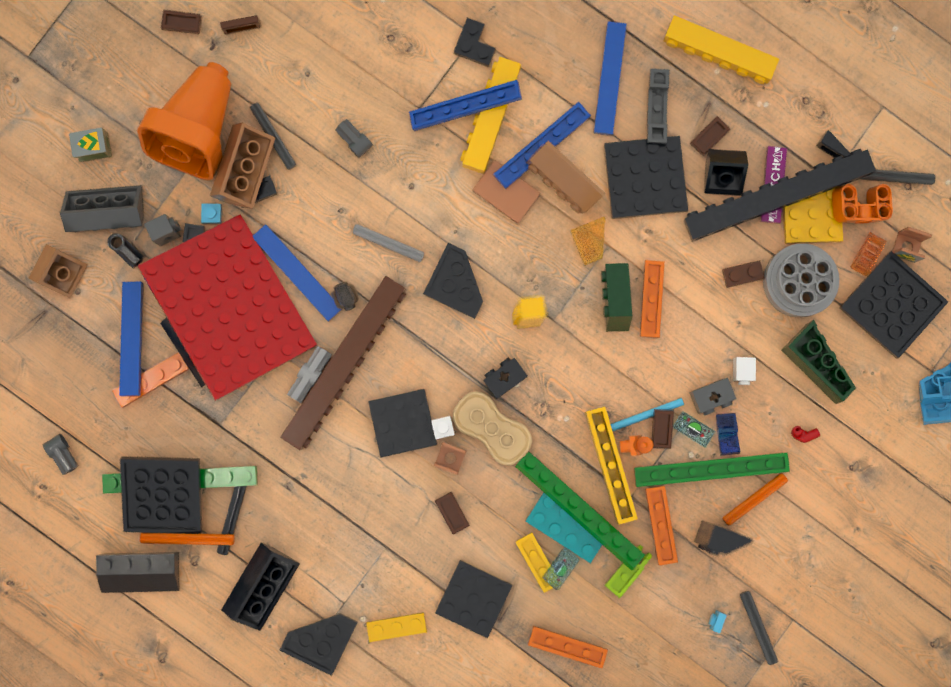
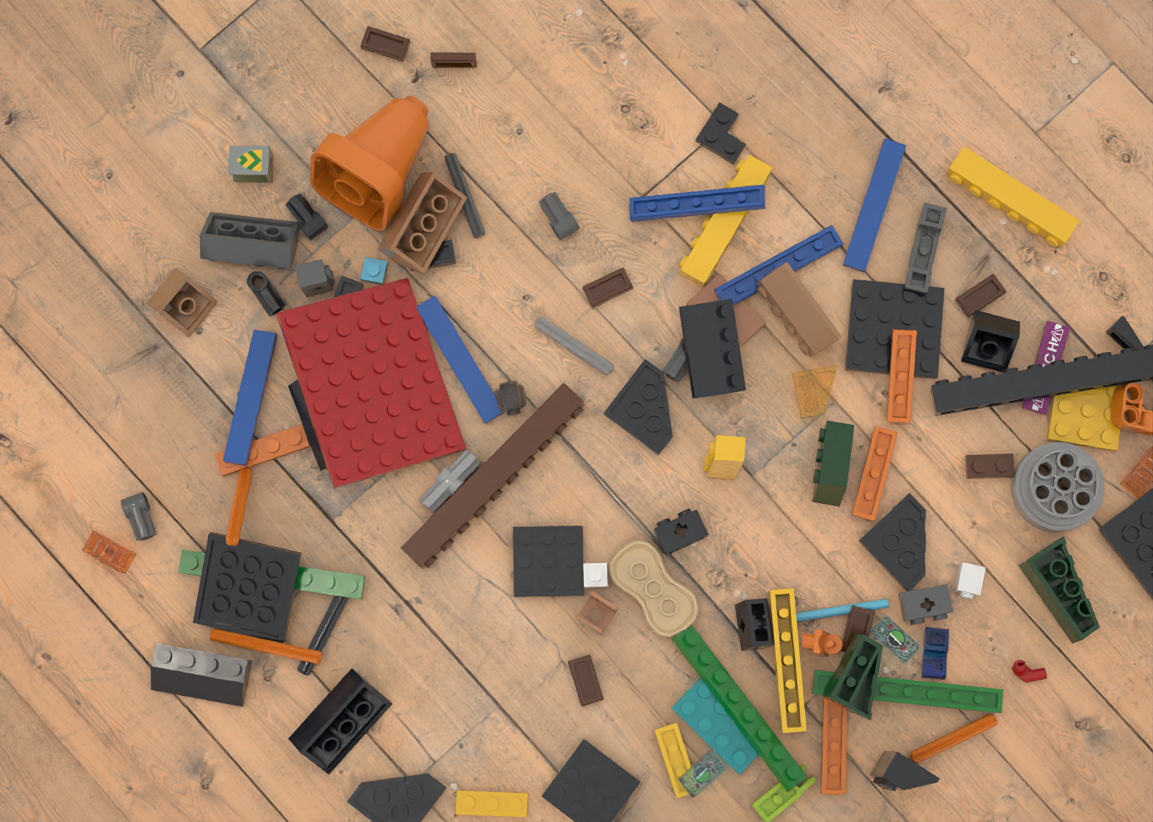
camera: 20 degrees right, 5 degrees down
none -> clear orange slope [82,530,136,573]
none -> orange axle [226,468,252,546]
none -> black piece [285,193,329,241]
none -> reddish brown tile [582,267,633,308]
none -> dark grey piece [662,338,688,383]
none -> black slope [679,299,746,398]
none -> black brick [735,598,774,651]
none -> dark green wedge [823,633,883,720]
none -> black plate [859,493,926,592]
none -> orange plate [886,329,917,423]

